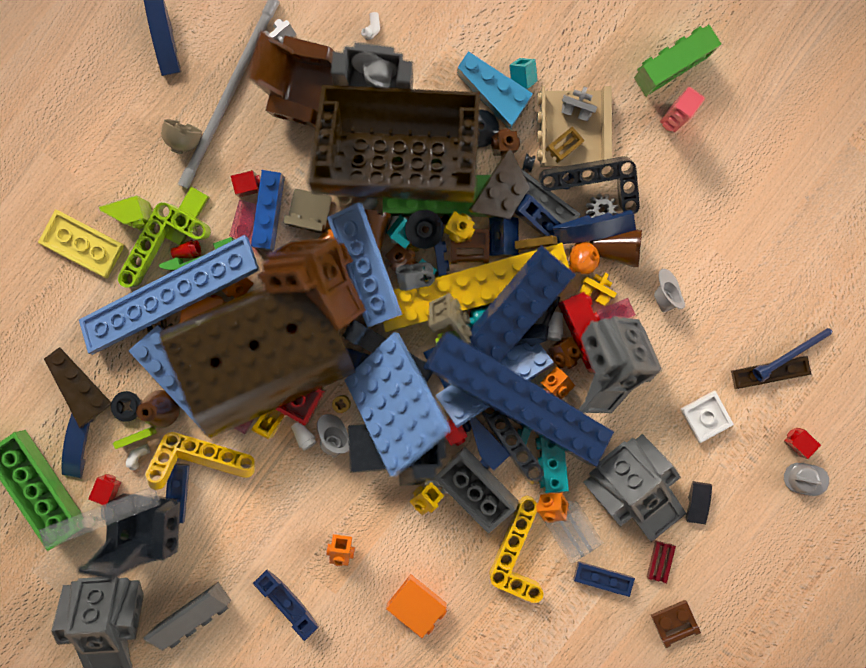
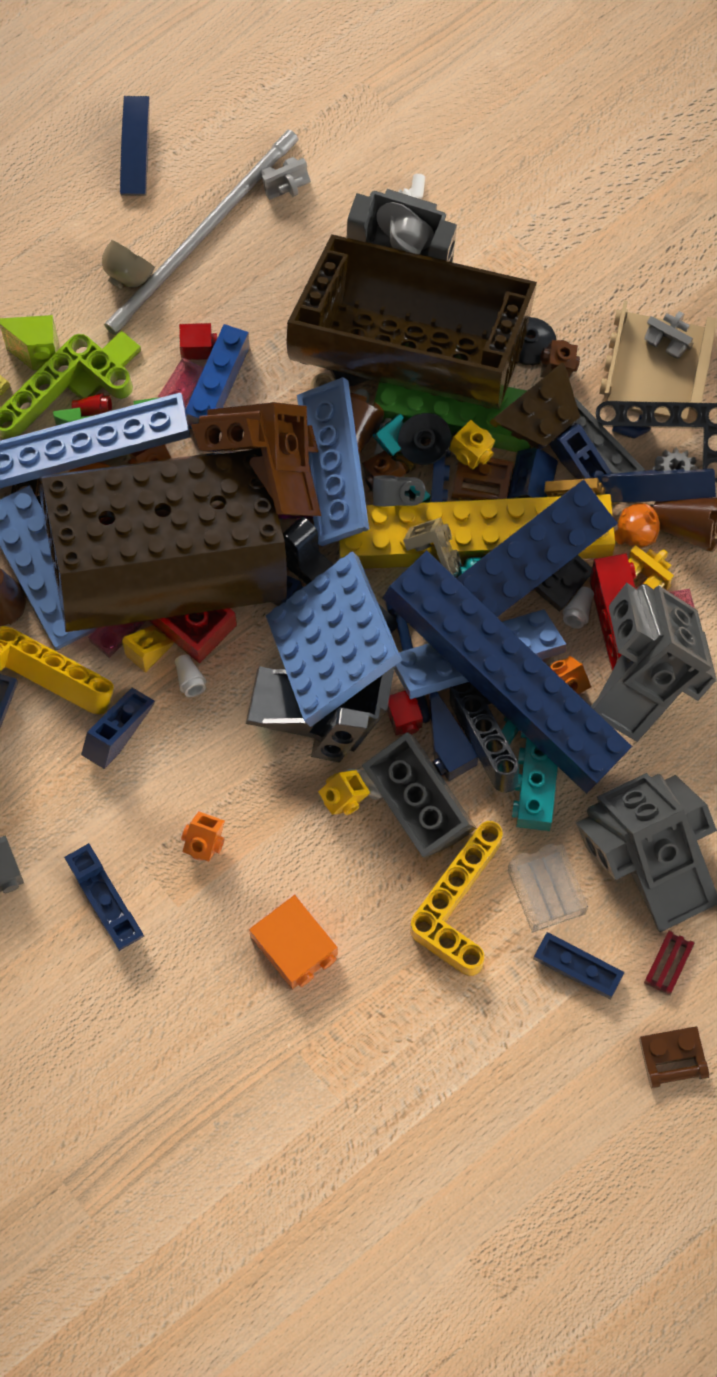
camera: 15 degrees right, 20 degrees down
reddish brown piece [248,31,334,128] -> none
dark tan bracket [283,189,332,234] -> none
light grey piece [317,414,349,458] -> none
pearl gold bush [332,395,351,413] -> none
dark azure wedge [457,51,533,130] -> none
teal panel [509,58,538,89] -> none
black slope [514,324,549,347] -> none
black bush [522,153,536,172] -> none
orange brick [536,493,569,523] -> none
pearl gold tile [545,126,585,164] -> none
reddish brown brick [548,336,583,369] -> none
none -> dark blue slope [81,687,155,769]

